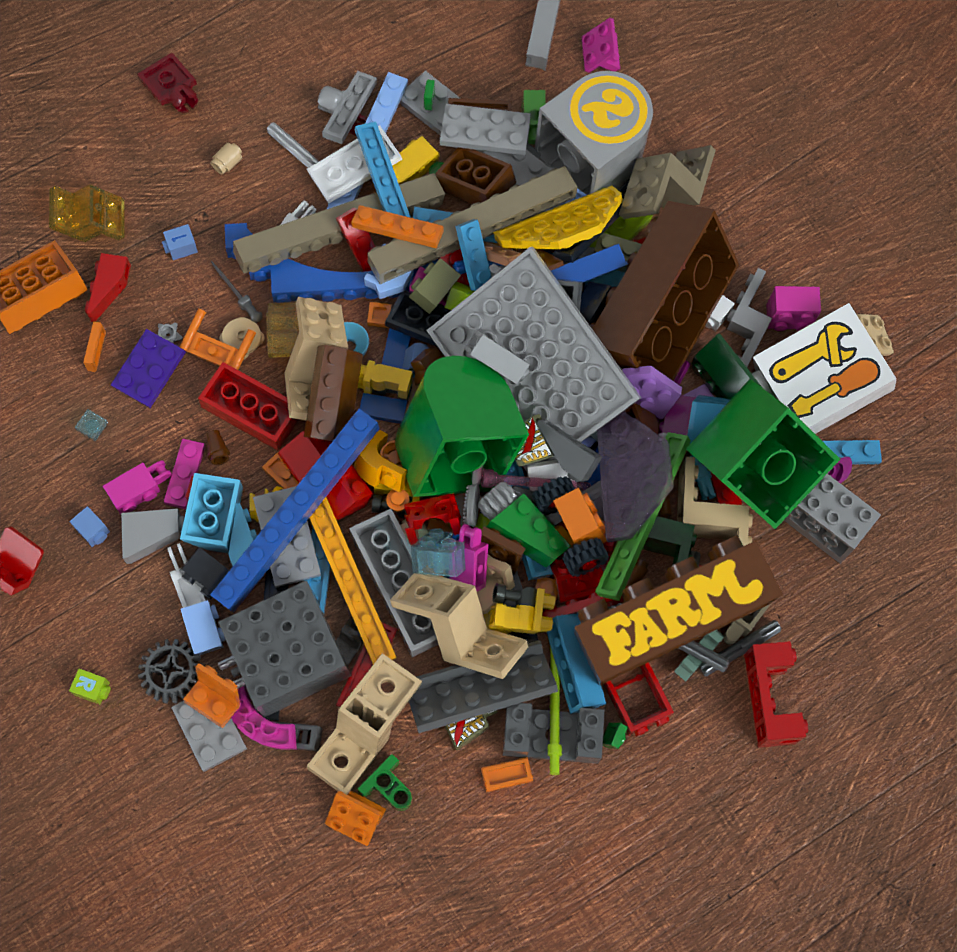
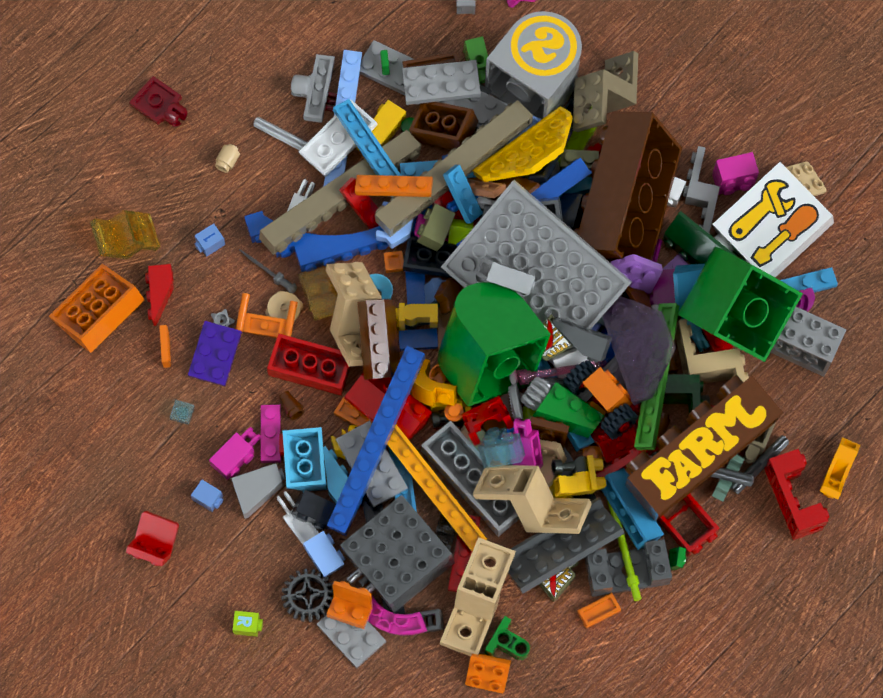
camera: 10 degrees left, 0 degrees up
none -> light orange arch [819,437,860,499]

